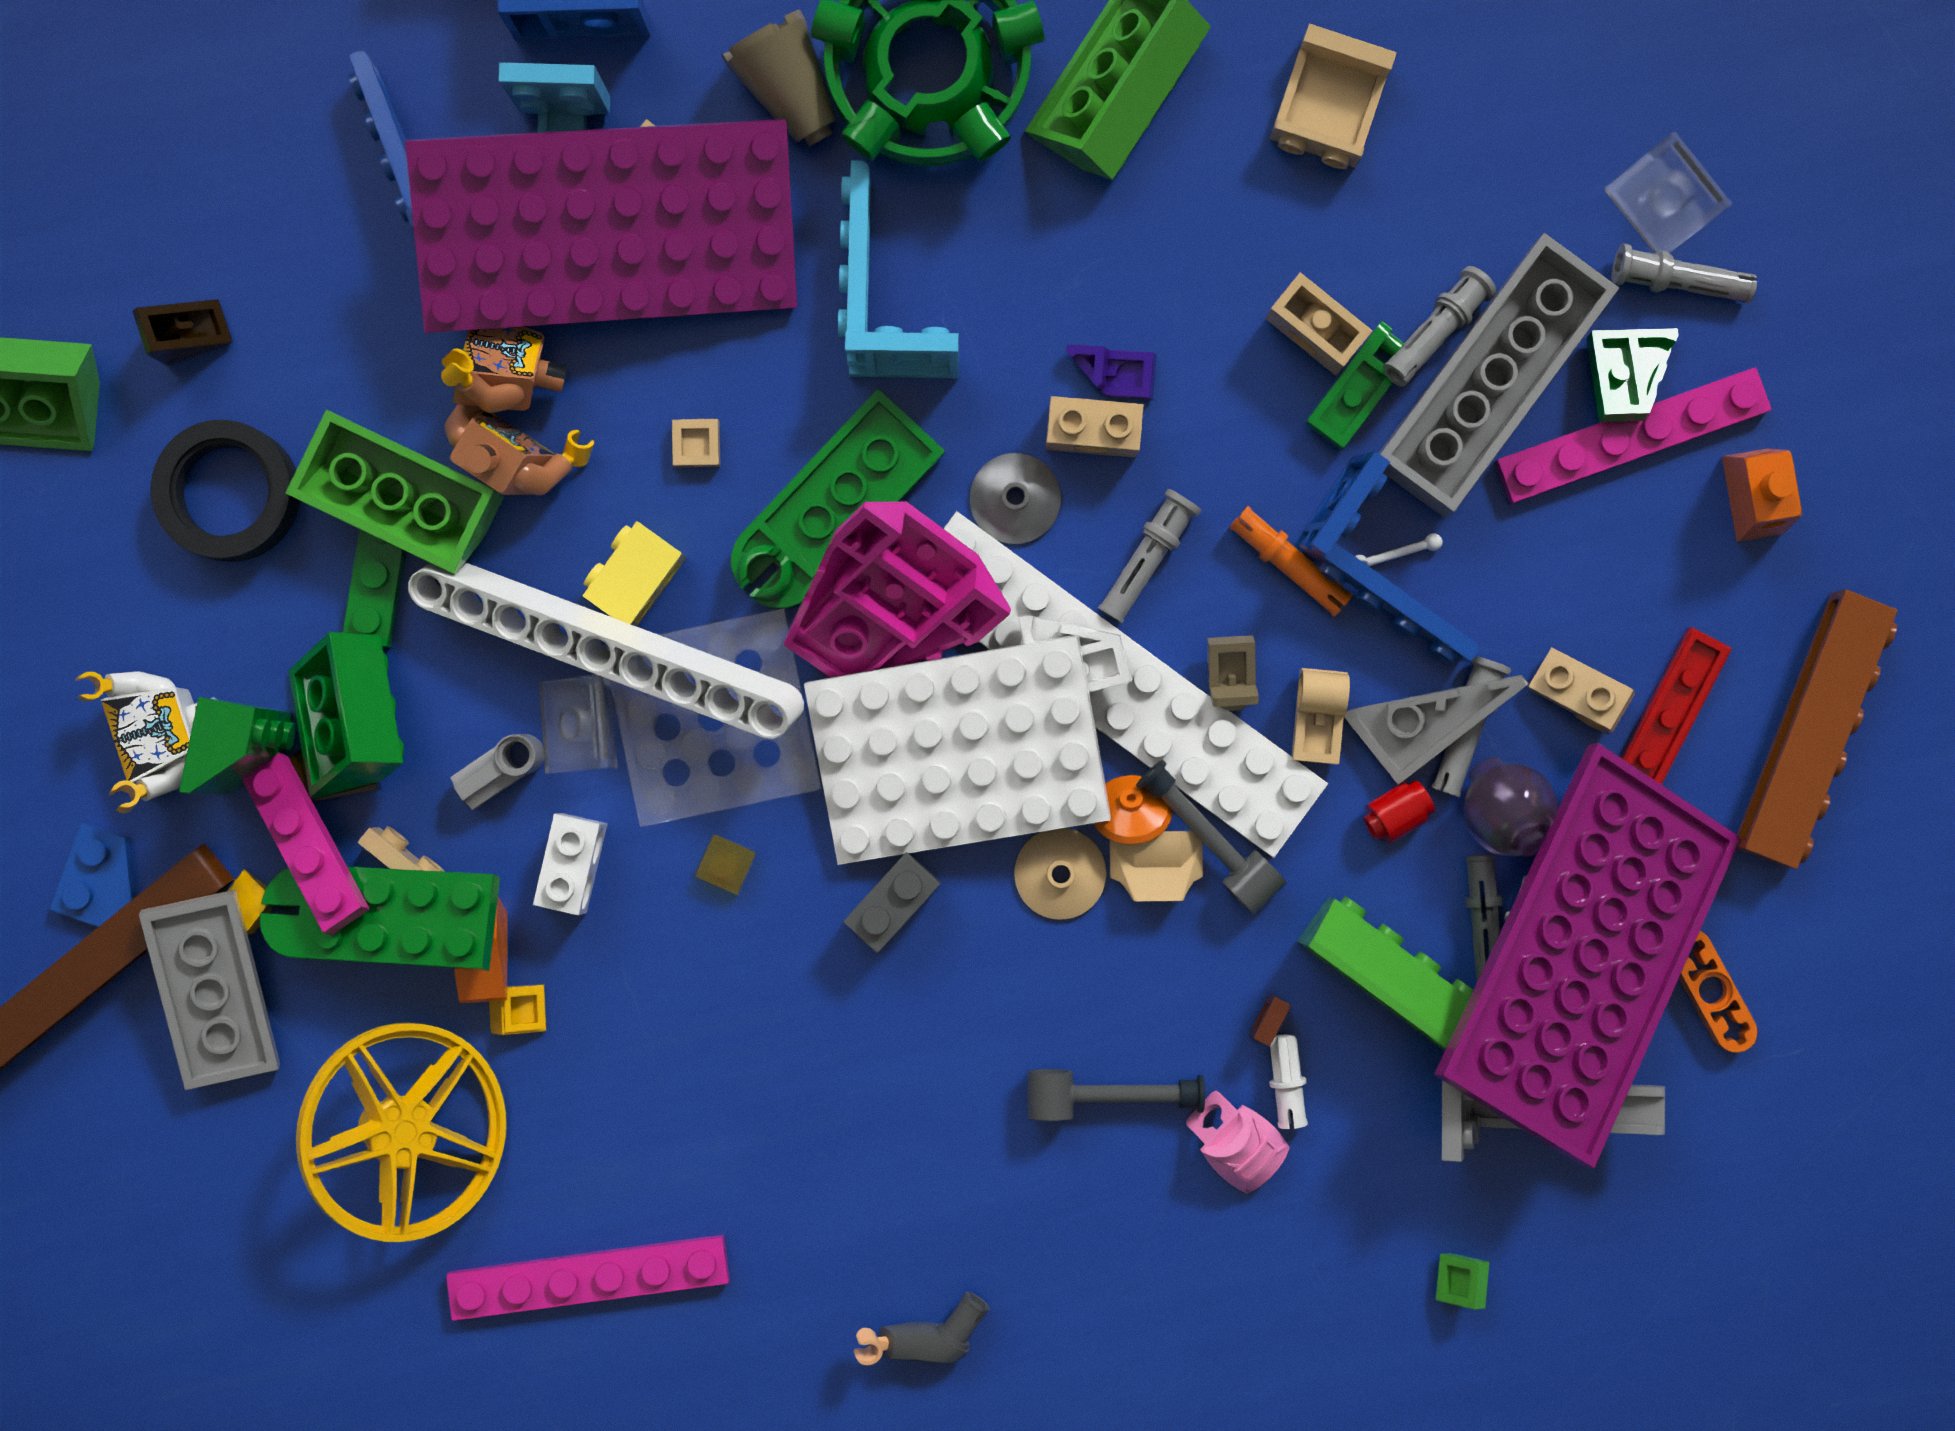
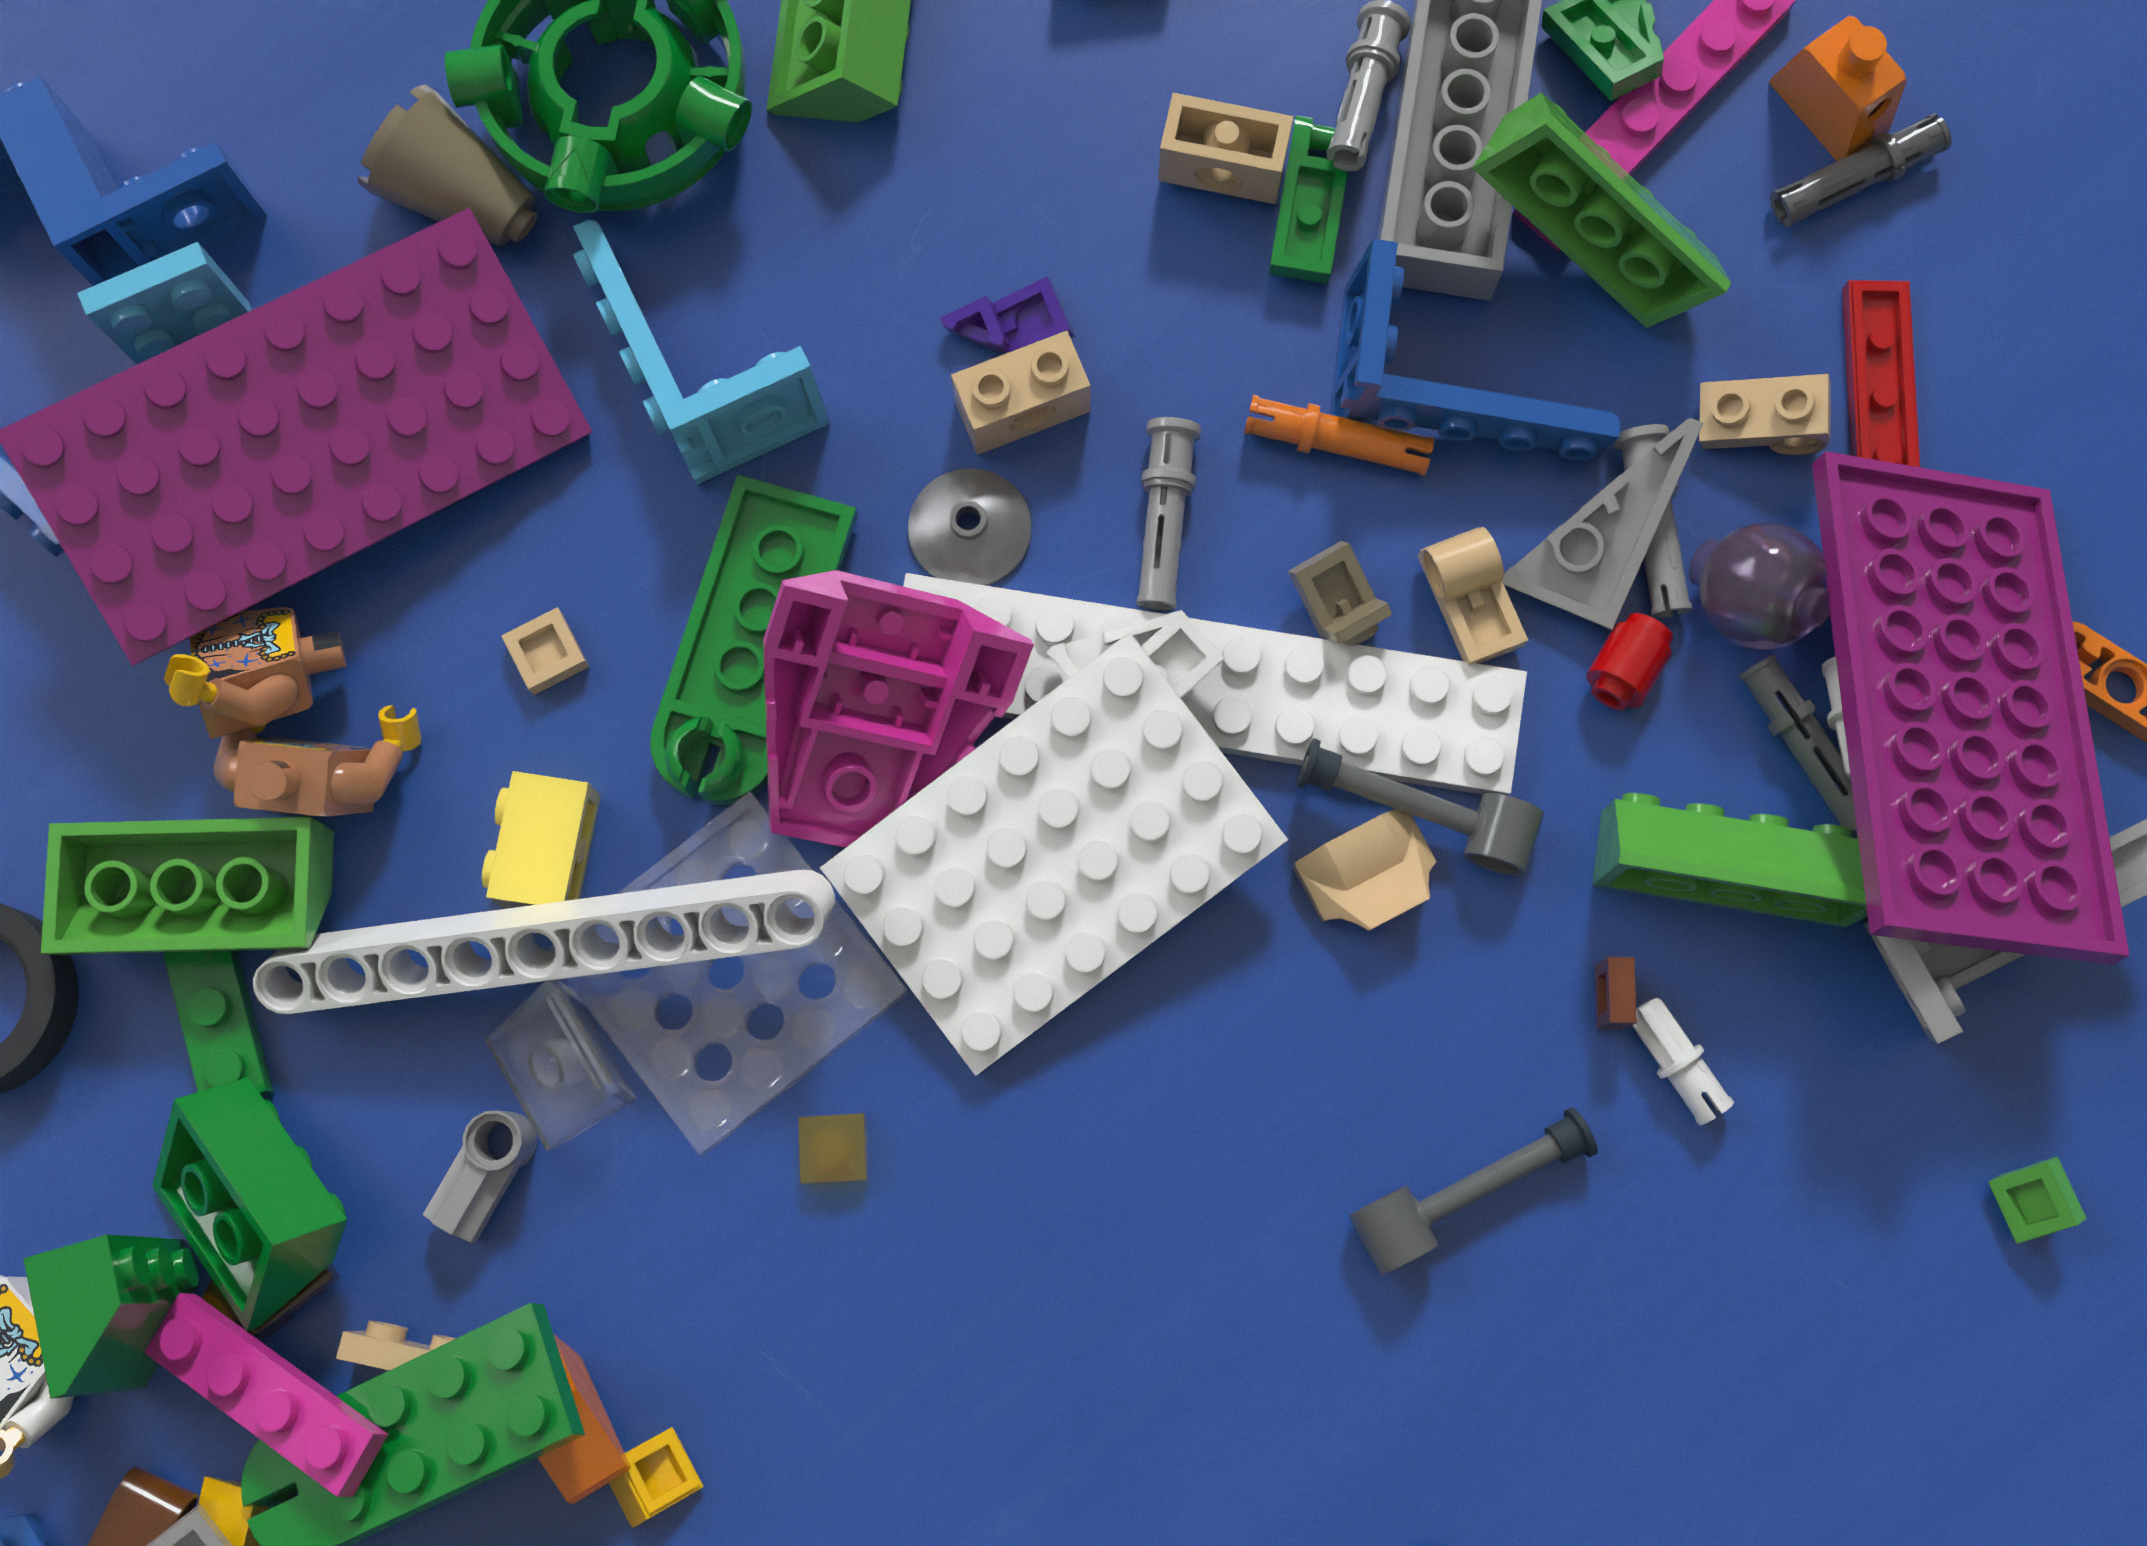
camera: 25 degrees left, 10 degrees down
white brick [533,813,607,915] -> none
dark grey brick [843,852,941,953] -> none
tan dish [1014,828,1106,920] -> none
orange piece [1093,775,1173,845] -> none
bright pink piece [1186,1091,1290,1194] -> none
white hinge [1355,533,1443,567] -> none
dark orange brick [1736,589,1898,869] -> none
none -> bright green slope [1472,92,1731,328]
none -> dark grey pin [1770,113,1952,228]

